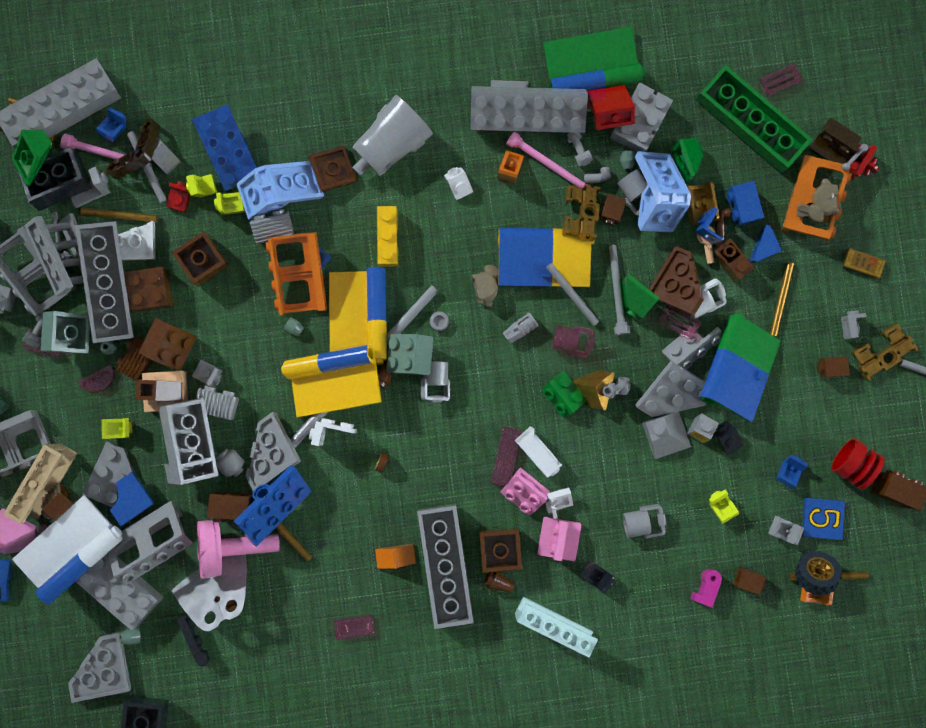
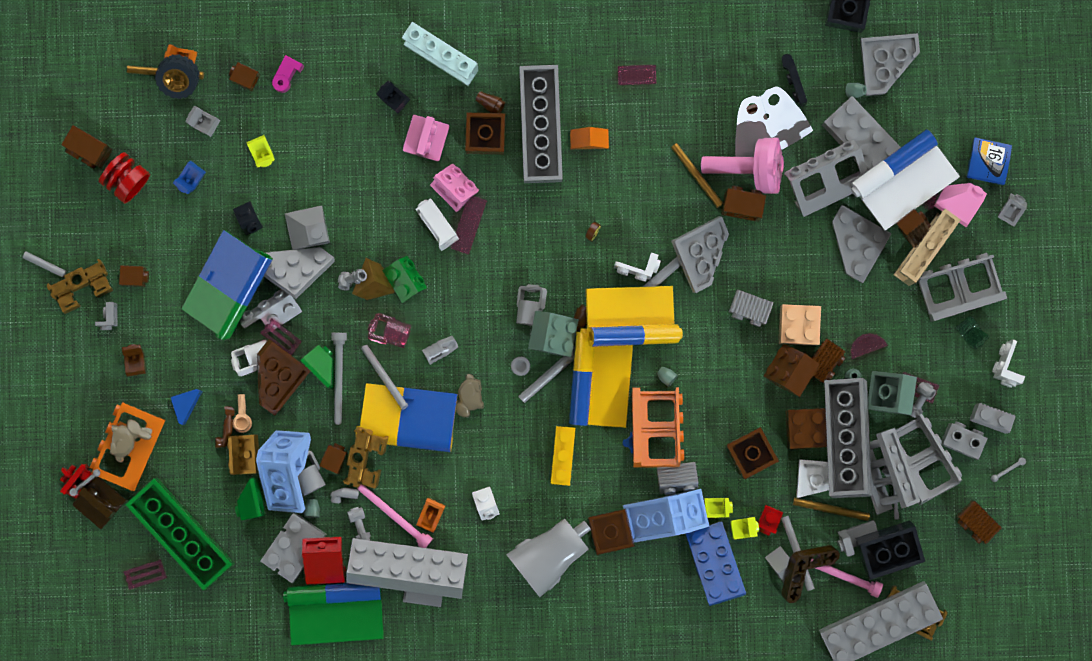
camera: 175 degrees left, 0 degrees up
green slope [12,130,52,186] -> none
blue bracket [96,107,127,142] -> none
neon yellow bracket [101,418,132,439] -> none
blue tile [110,472,155,526] -> none
slope [136,380,182,402] -> none
light grey hinge [158,399,219,485] -> none
light grey bracket [192,360,223,387] -> none
light grey head [215,448,244,477] -> none
blue plate [234,465,312,547] -> none
white bracket [545,488,573,519] -> none
light grey piece [623,504,666,538] -> none
light grey brick [687,414,719,444] -> none
blue bracket [695,207,723,245] -> none
reddish brown slope [715,238,754,283] -> none
blue brick [727,181,764,226] -> none
pearl gold bar [770,262,794,337] -> none
blue tile [802,498,845,540] -> none
pearl gold tile [842,248,886,279] -> none
none -> reddish brown bracket [122,344,146,377]

